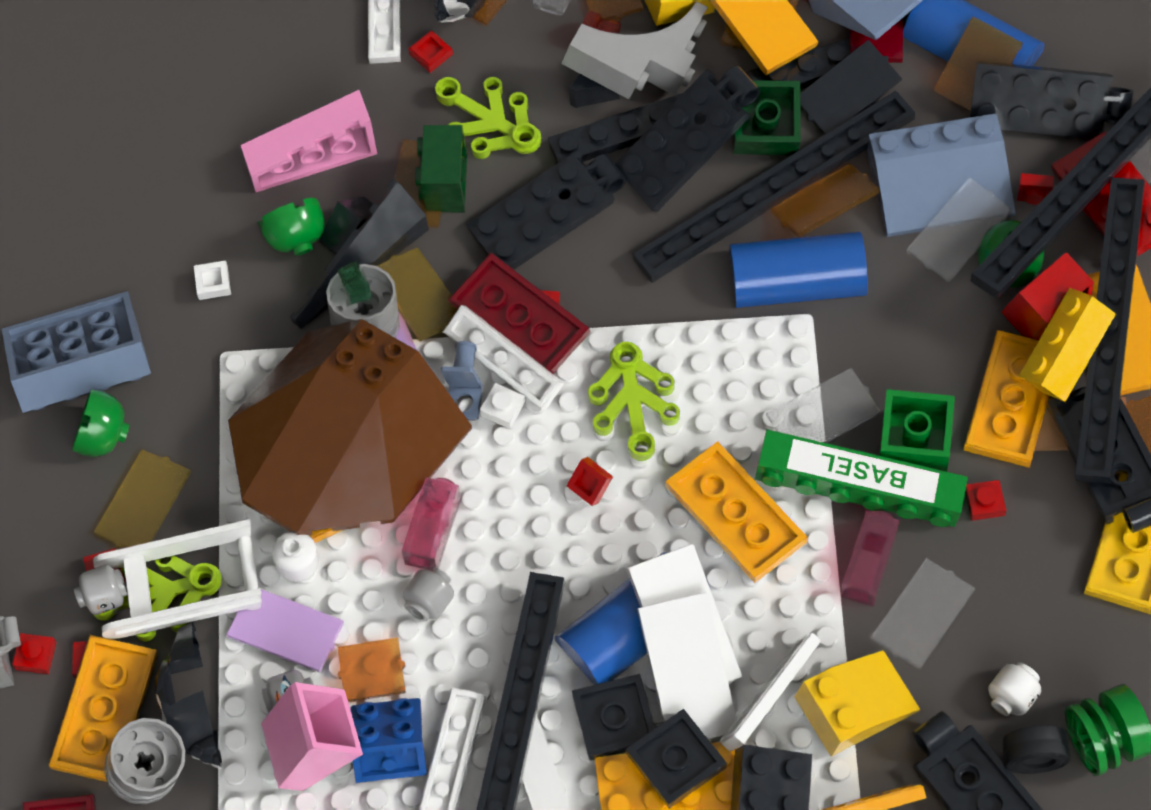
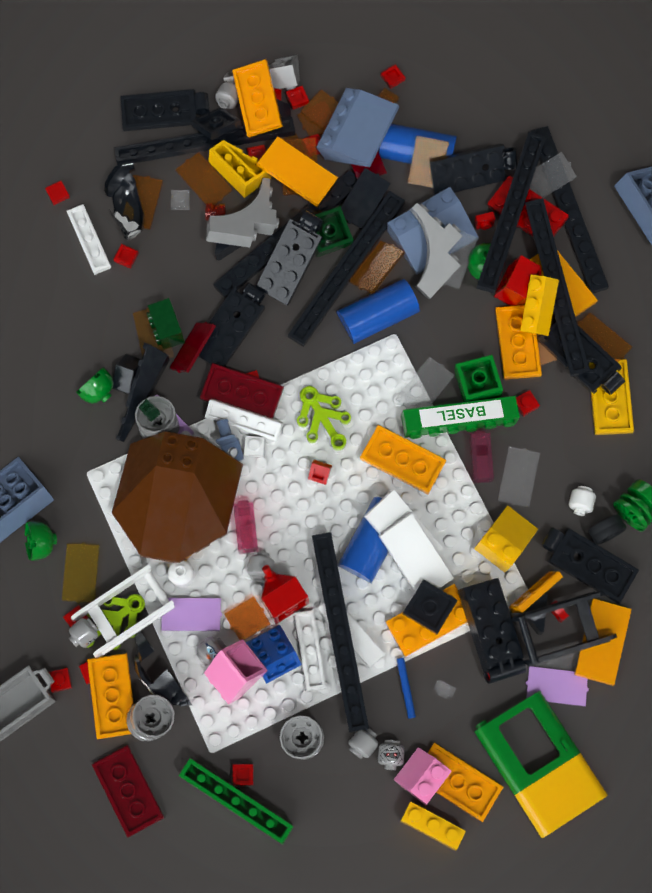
camera: 25 degrees left, 10 degrees up
white plate [194,260,231,300] -> none
bright pink wedge [241,90,377,192] -> none
clear yellow piece [378,247,457,342] -> none
lime plant [435,77,541,159] -> none
black plate [572,674,655,761] -> none
white tile [721,633,821,752] -> none
none -> dark red piece [170,322,216,373]
none -> red piece [261,565,309,625]
none -> light grey arch [410,203,462,299]

